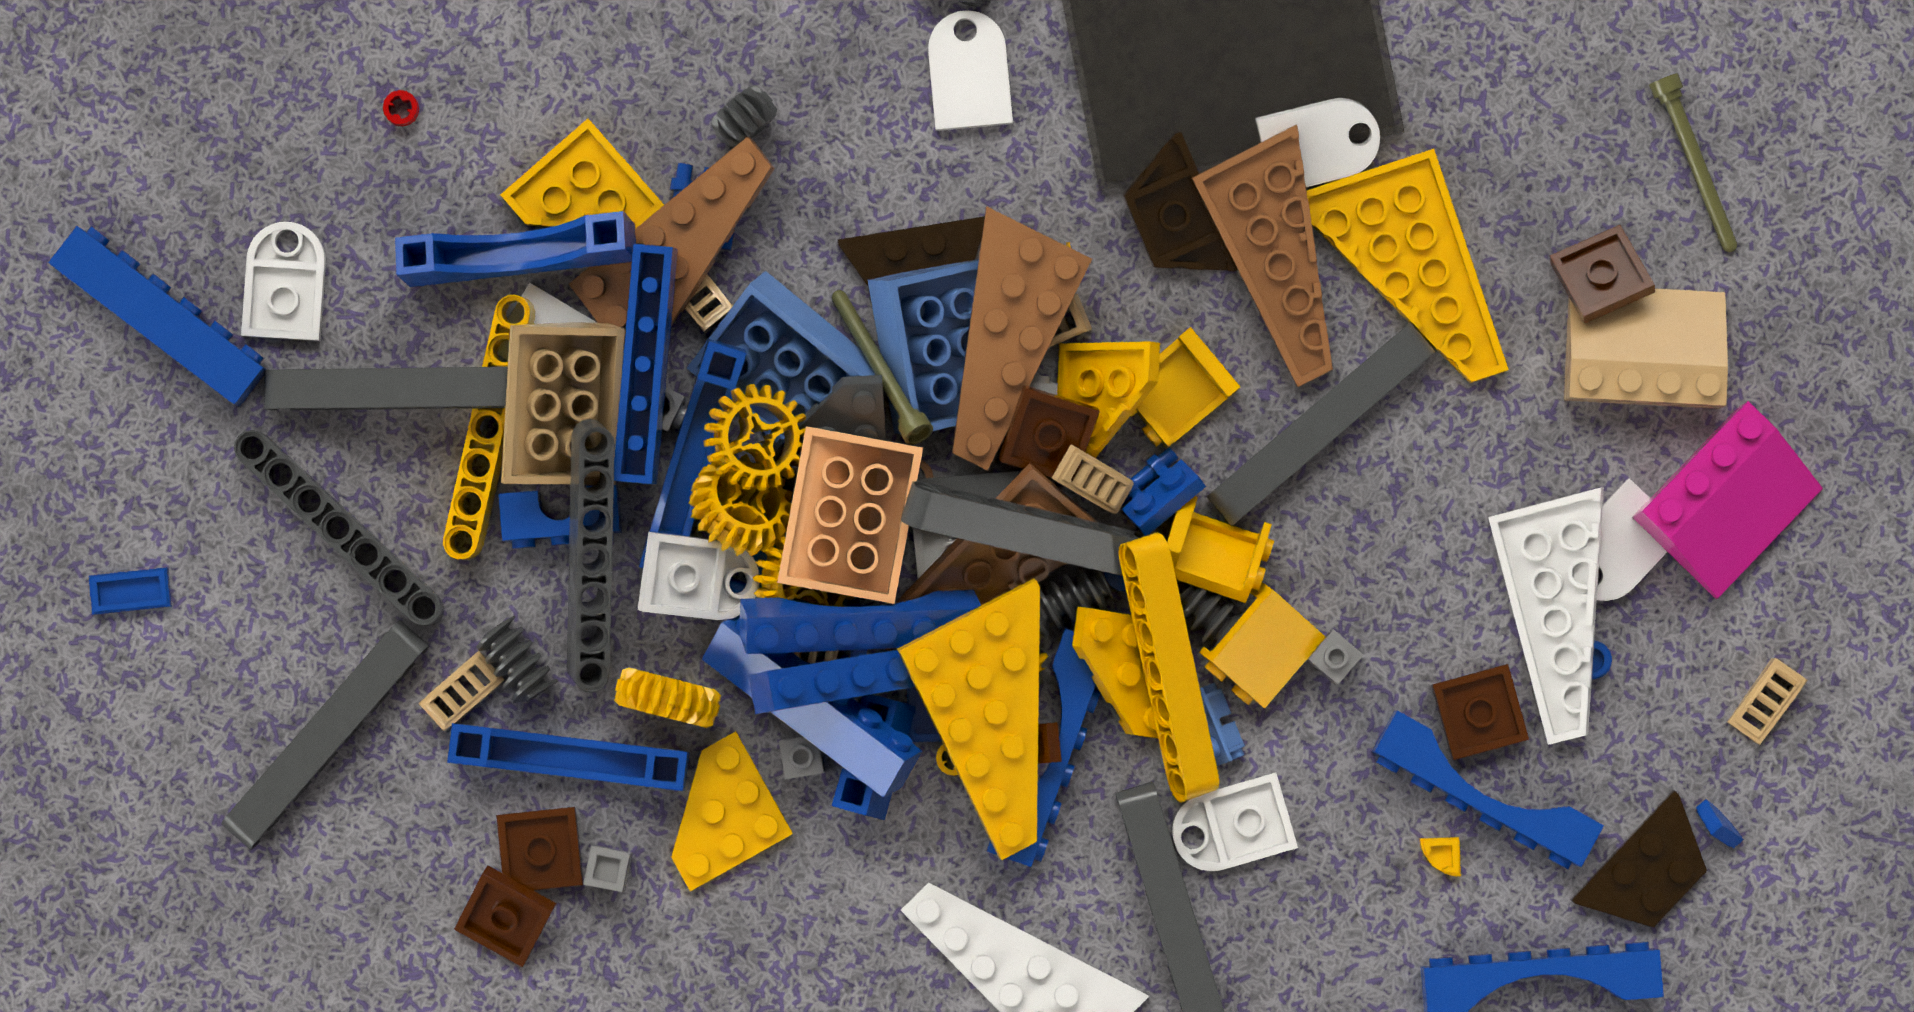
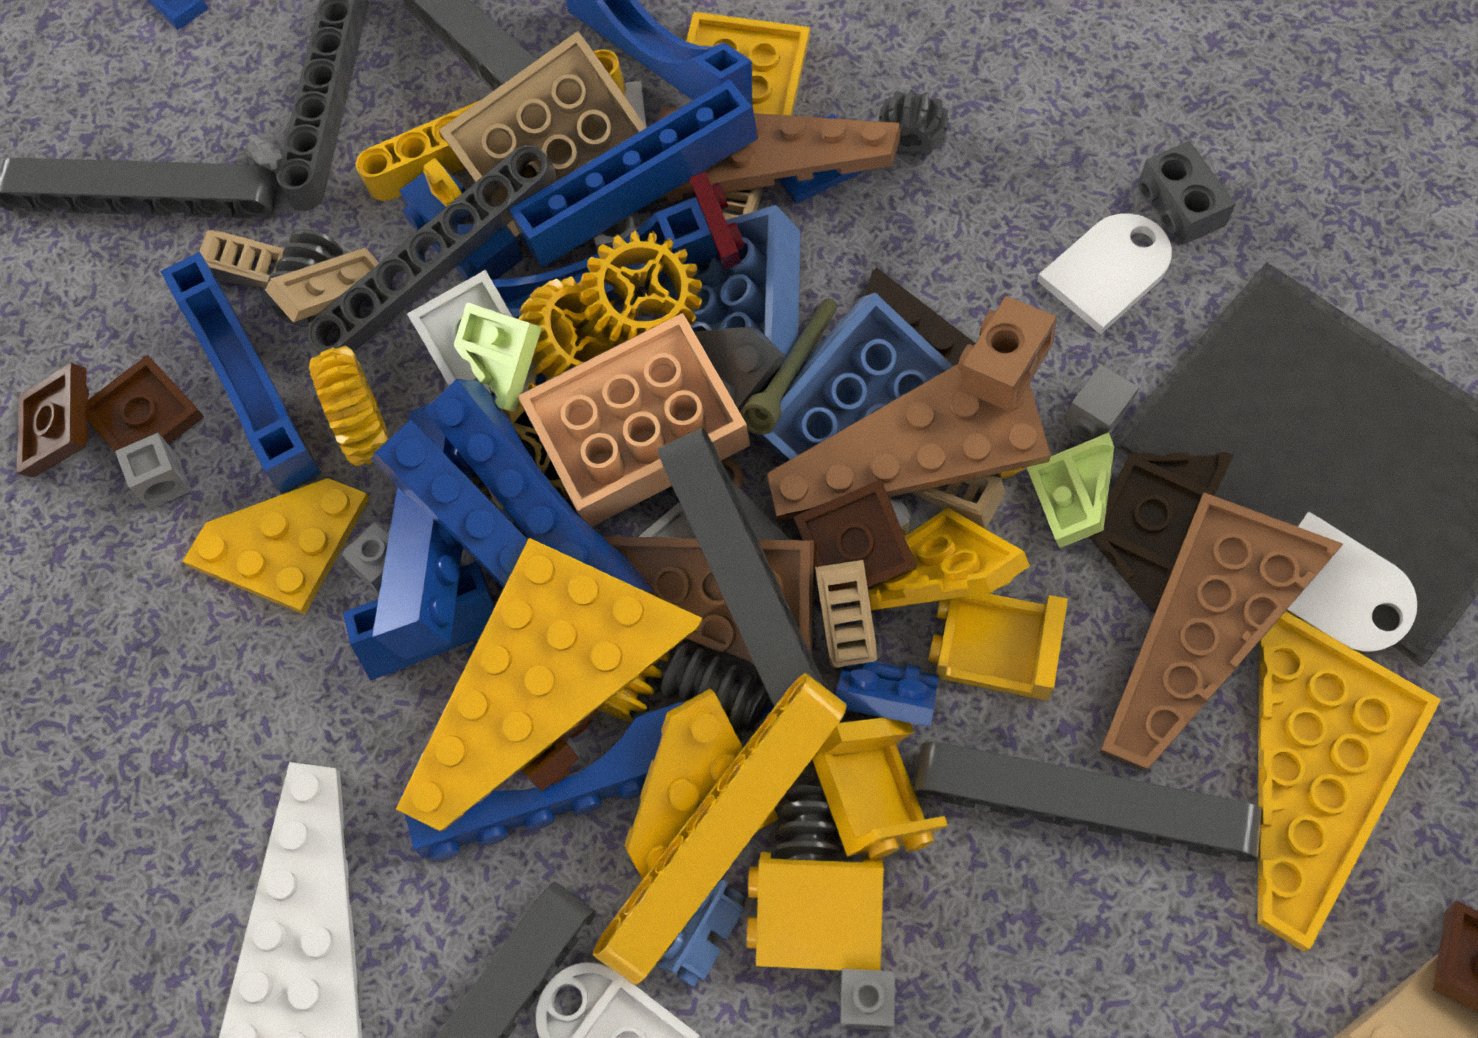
camera: 60 degrees right, 20 degrees down
none -> light grey axle [243,134,283,170]
none -> tan plate [265,247,379,322]
none -> yellow tile [423,158,462,207]
none -> yellowish green wing [453,303,542,412]
none -> dark red wing [689,171,745,270]
none -> medium nougat brick [958,296,1057,412]
none -> yellowish green wing [1026,432,1114,548]
none -> light grey brick [1065,364,1139,440]

